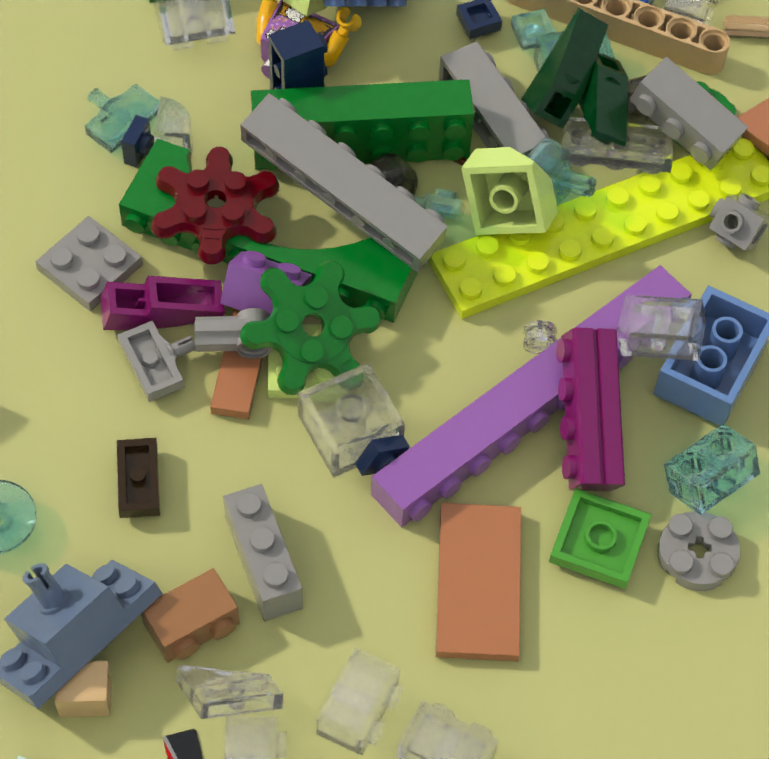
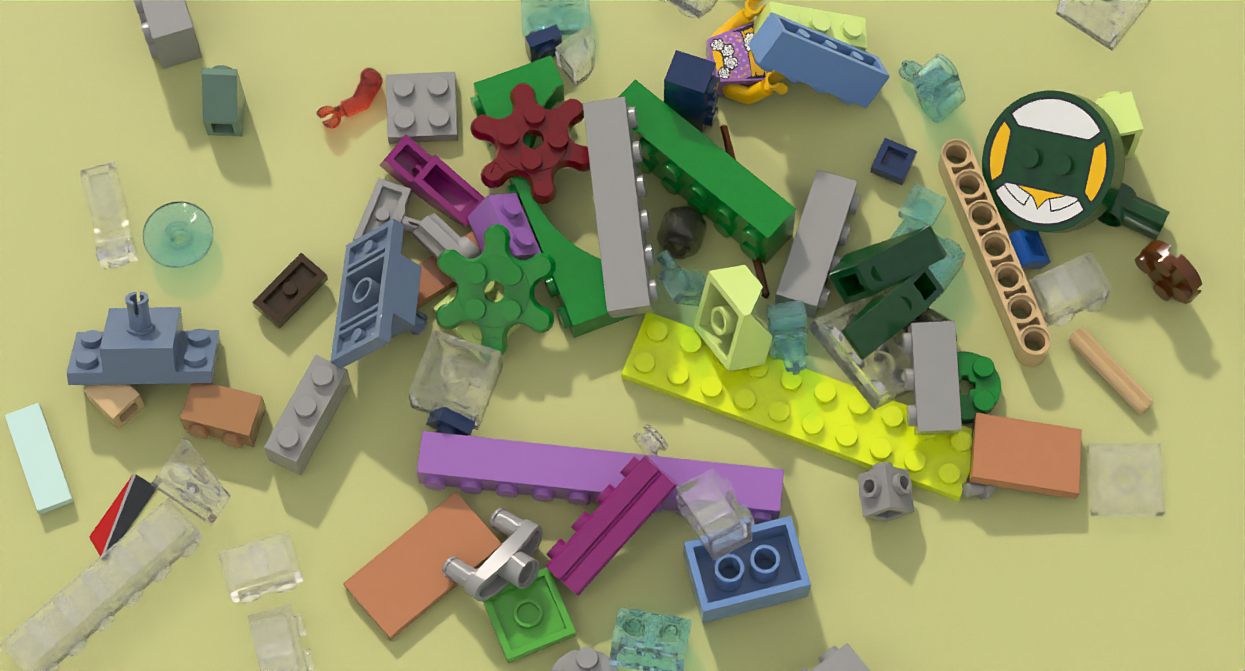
camera: 50 degrees right, 10 degrees up
none -> clear red arm [316,68,383,129]
none -> sand blue brick [330,218,428,369]
none -> light grey connector [442,507,543,601]

